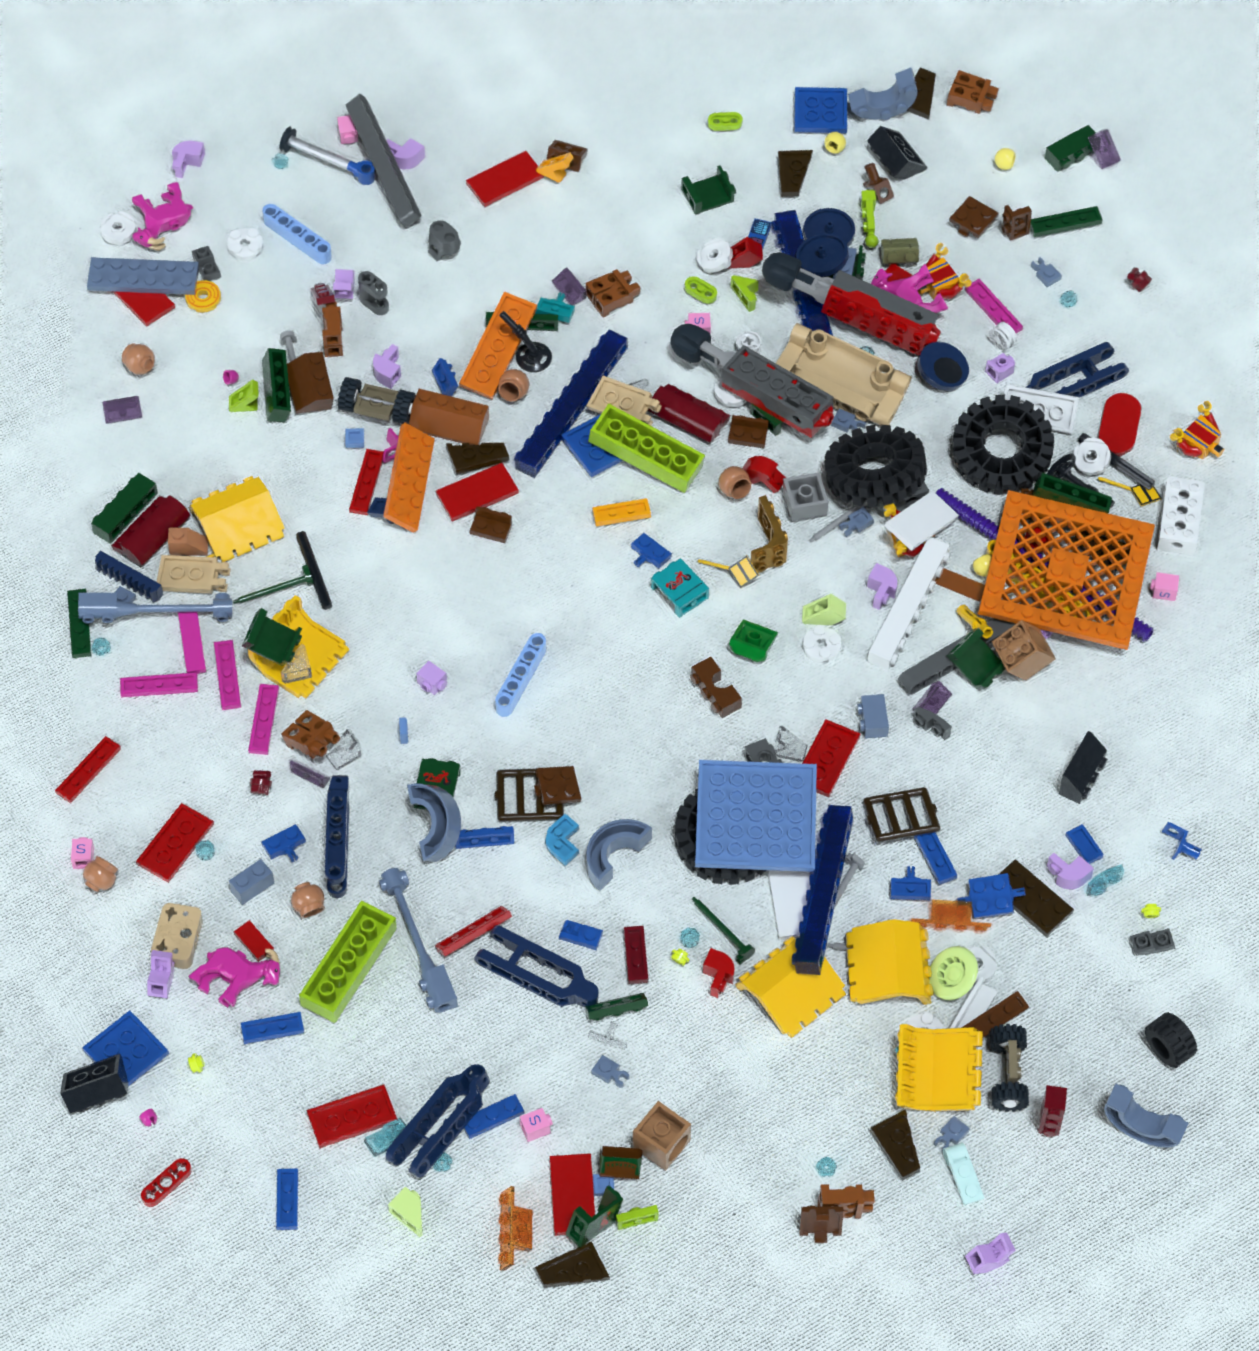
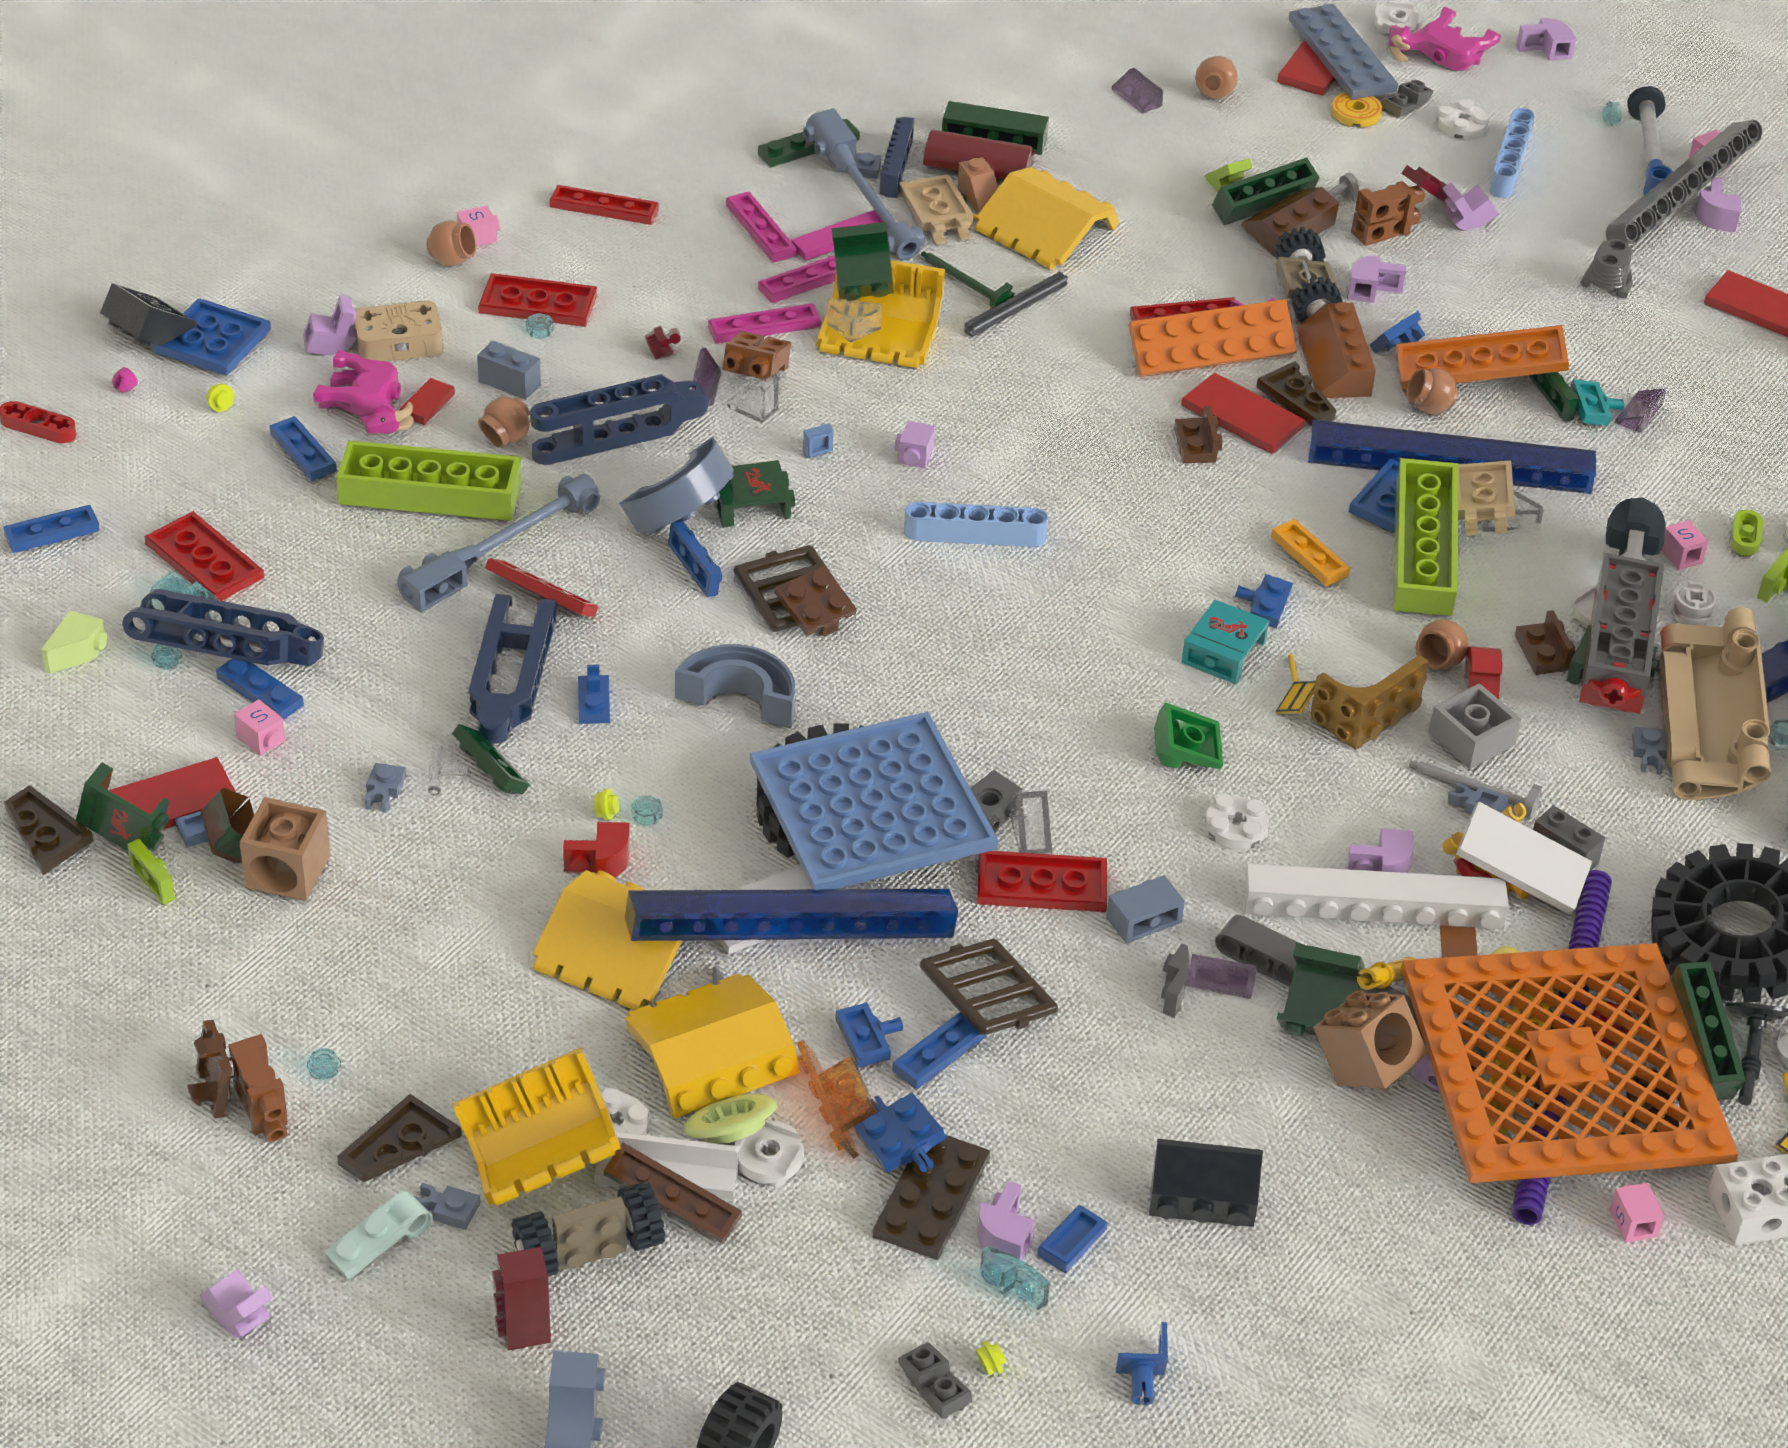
camera: 65 degrees right, 15 degrees down
clear light blue plate [92,637,111,656] -> none
dark pink hinge [223,370,239,384] -> none
blue plate [261,824,306,862] -> none
medium blue plate [345,428,364,448] -> none
dark grey connector [358,271,389,315] -> none
clear orange bracket [498,1186,533,1271] -> none
black dish [499,311,552,373] -> none
dark azure plate [546,813,579,866] -> none
dark orange hips [585,269,641,318] -> none
dark red plate [624,926,649,984] -> none
dark red brick [647,384,731,443] -> none
reddish brown arch [690,657,742,718] -> none
dark green piece [692,897,755,965] -> none
yellowish green slope [802,594,846,625] -> none
light grey piece [818,853,865,930] -> none
black tyre [824,425,927,507] -> none

